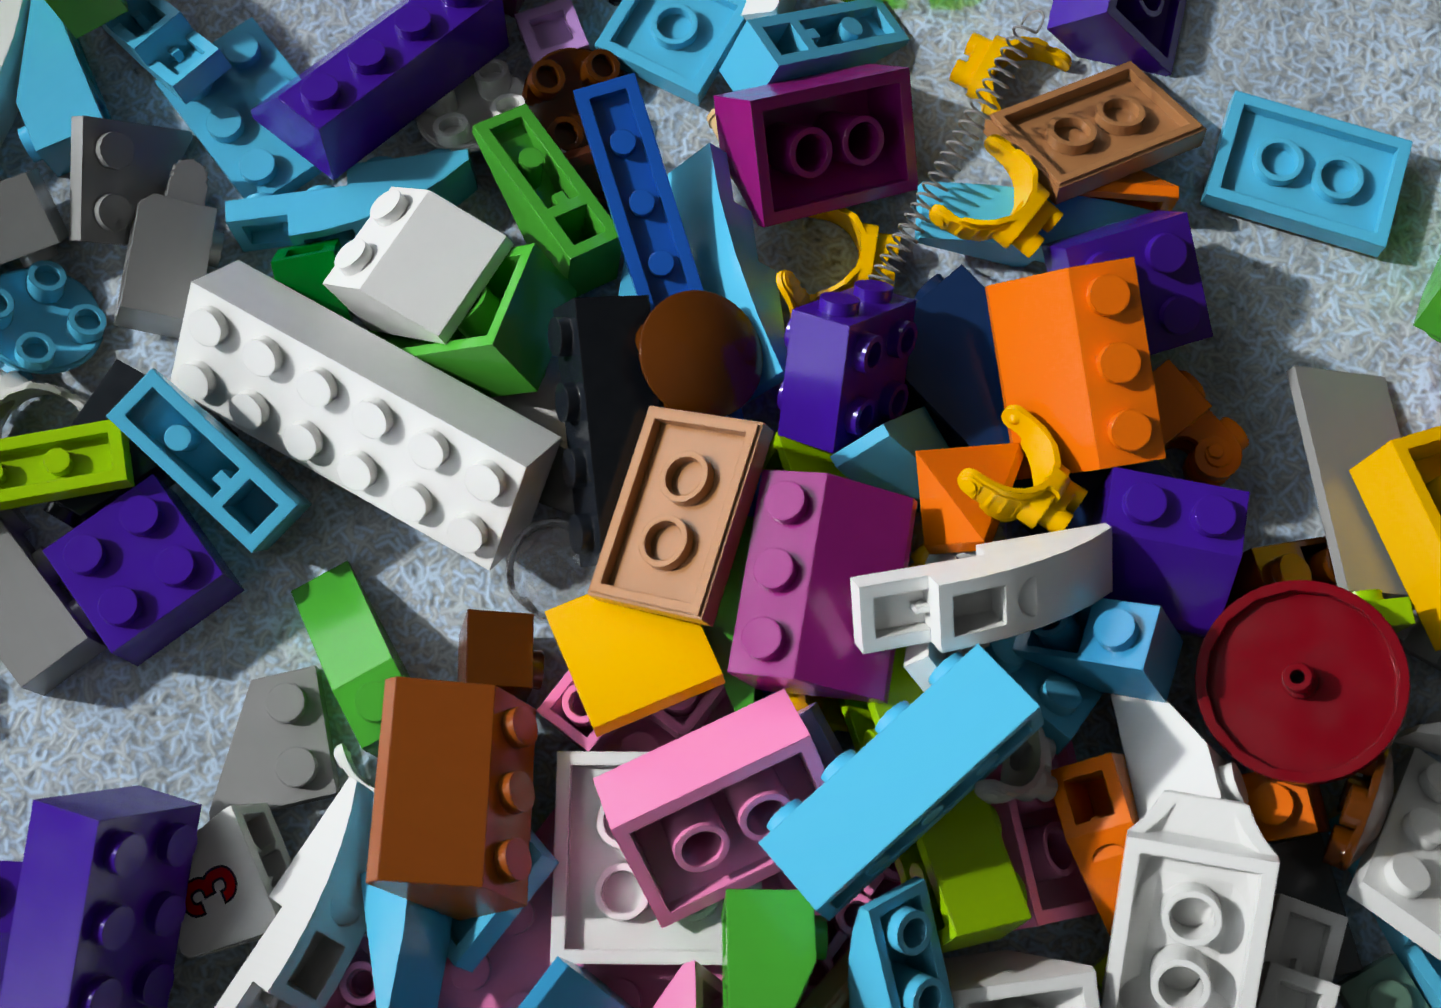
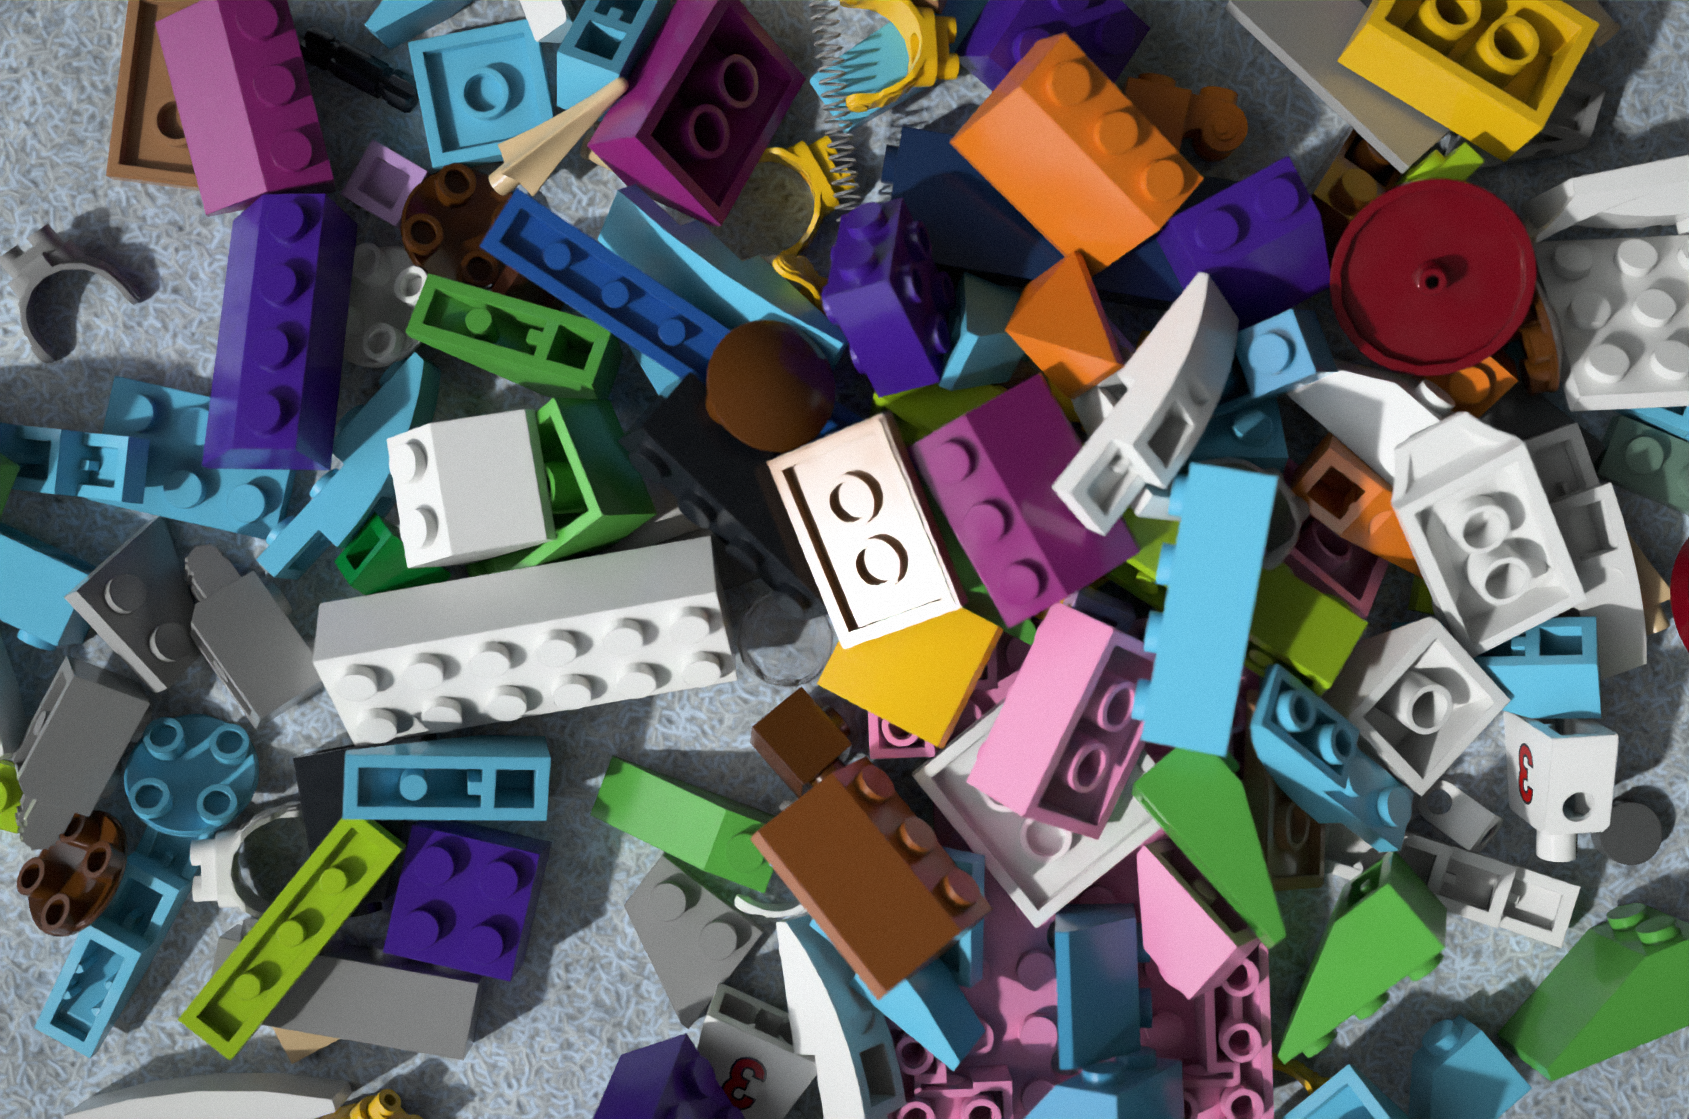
camera: 45 degrees left, 15 degrees up
yellow helmet [957,405,1088,532] -> none
none -> tan piece [488,77,629,197]

